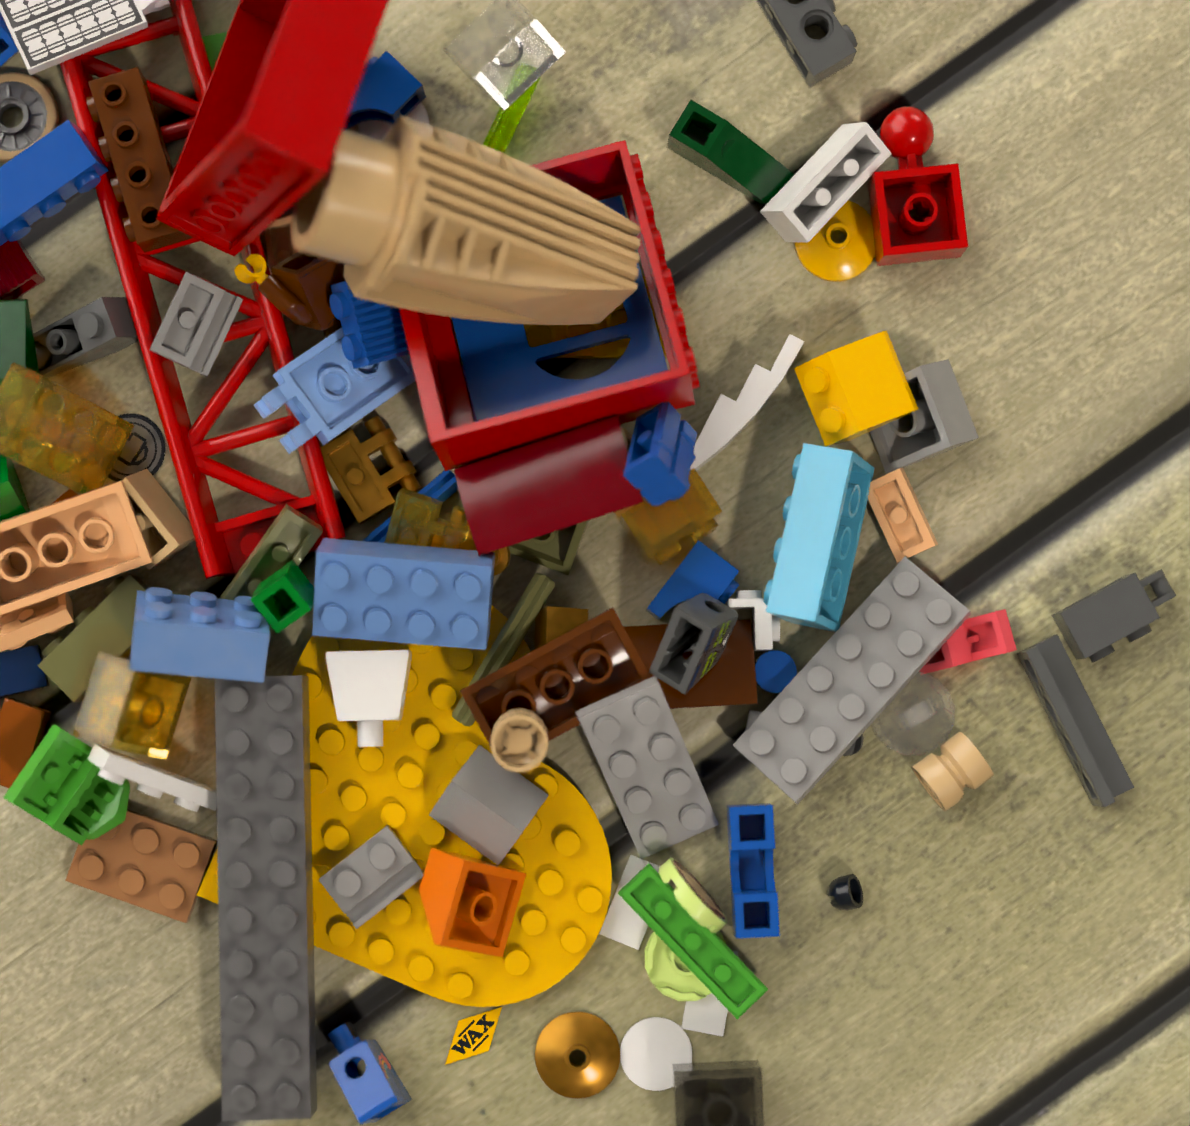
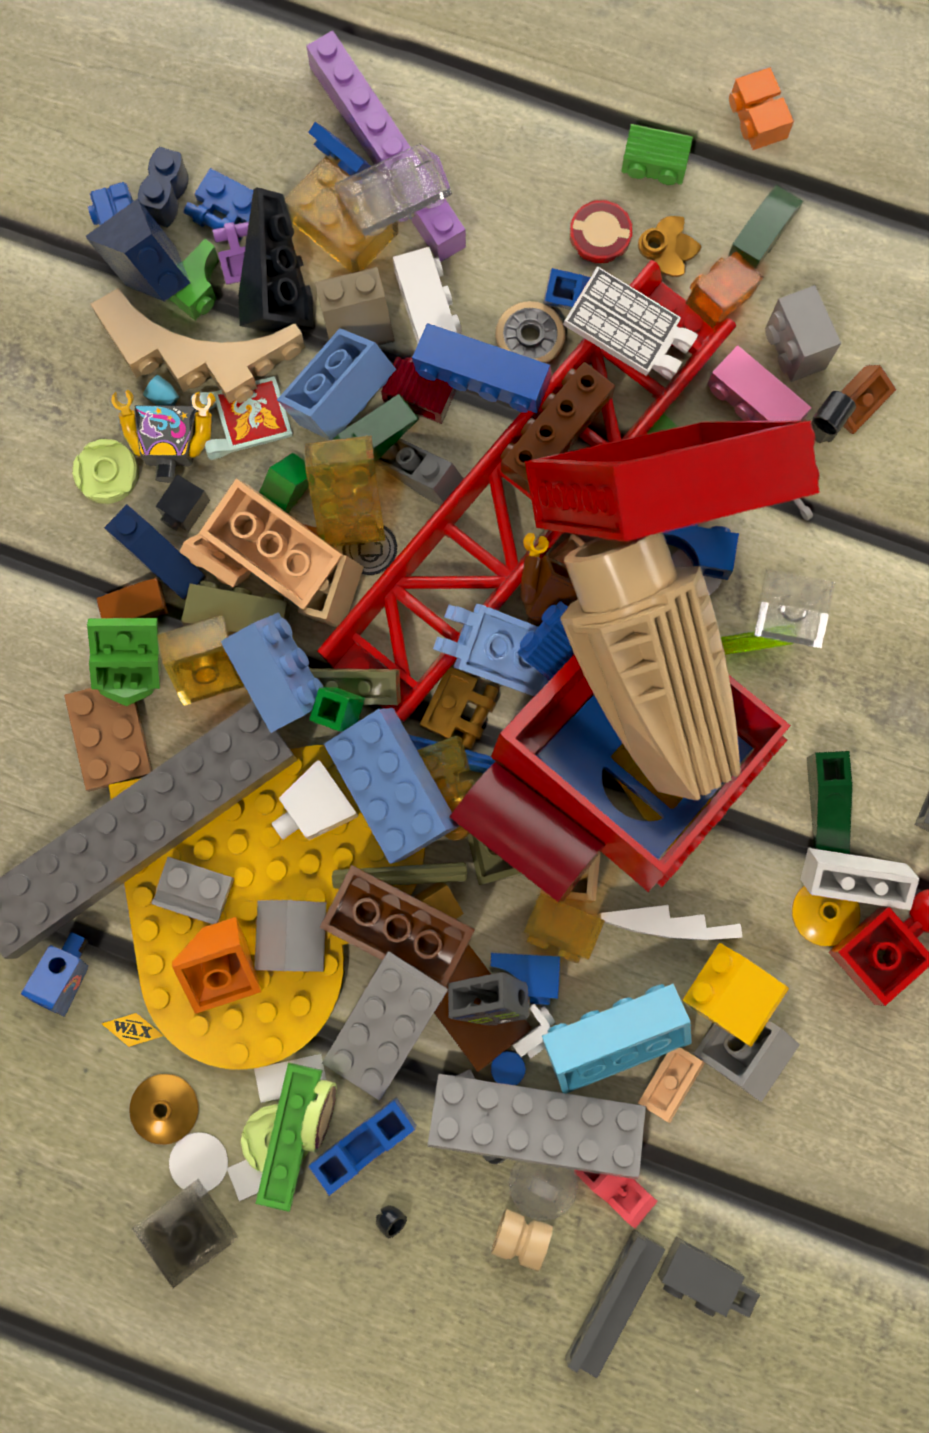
camera: 60 degrees right, 5 degrees down
white plate [88,744,217,812] -> none
light grey plate [149,272,243,377] -> none
tan wheel [490,708,548,772] -> none
blue brick [623,402,697,506] -> none

